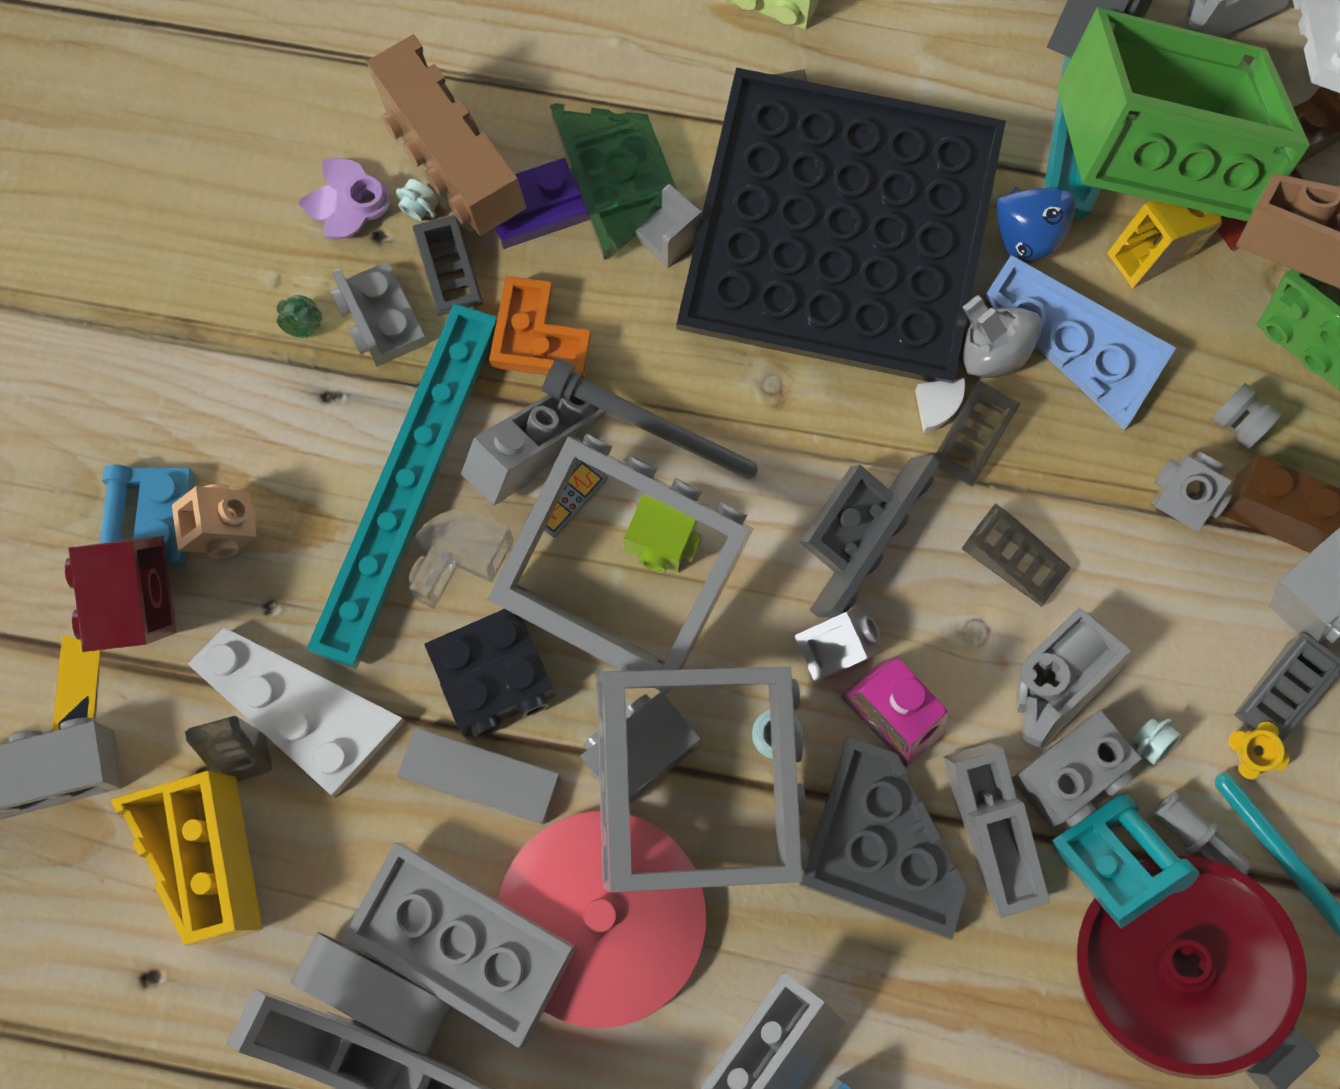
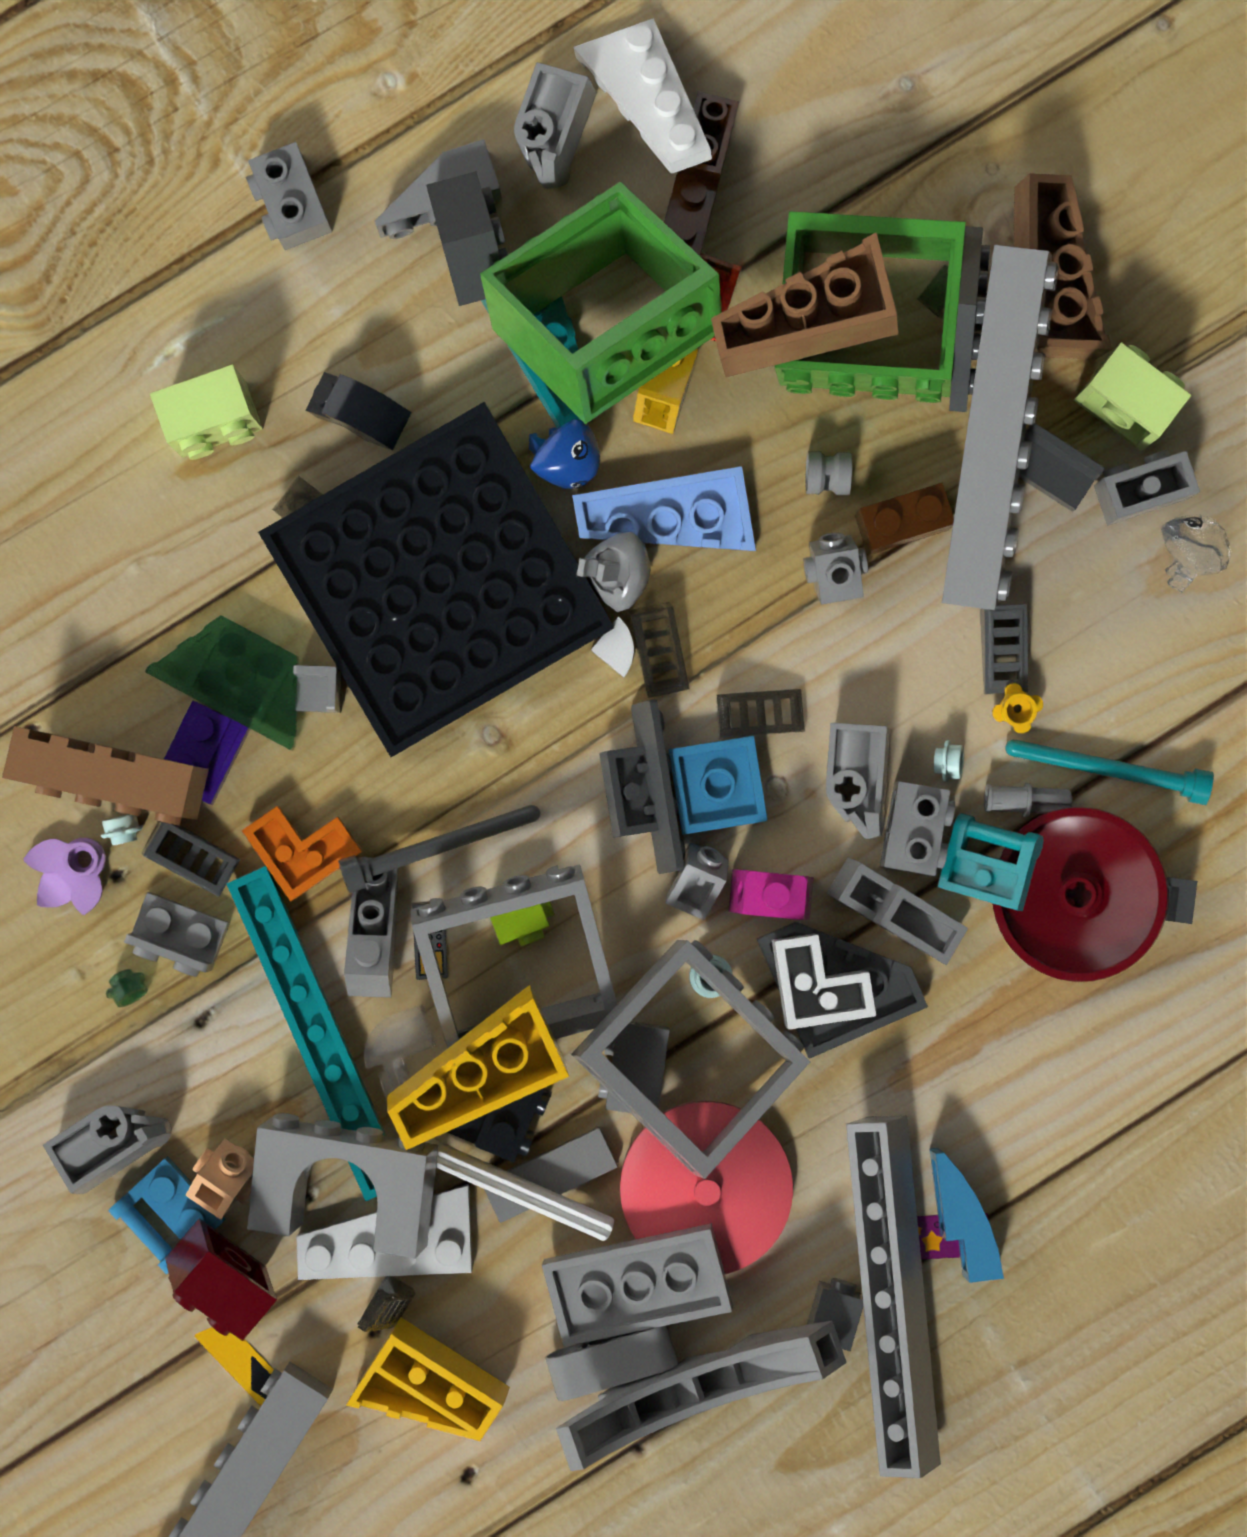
camera: 45 degrees left, 15 degrees up
none -> light grey piece [43,1106,171,1194]
none -> light grey arch [247,1113,438,1259]
none -> black brick [306,372,412,451]
none -> yellow wedge [387,985,569,1150]
none -> white axle [425,1139,614,1241]
none -> dark azure plate [668,736,768,835]
none -> white brick [772,933,876,1030]

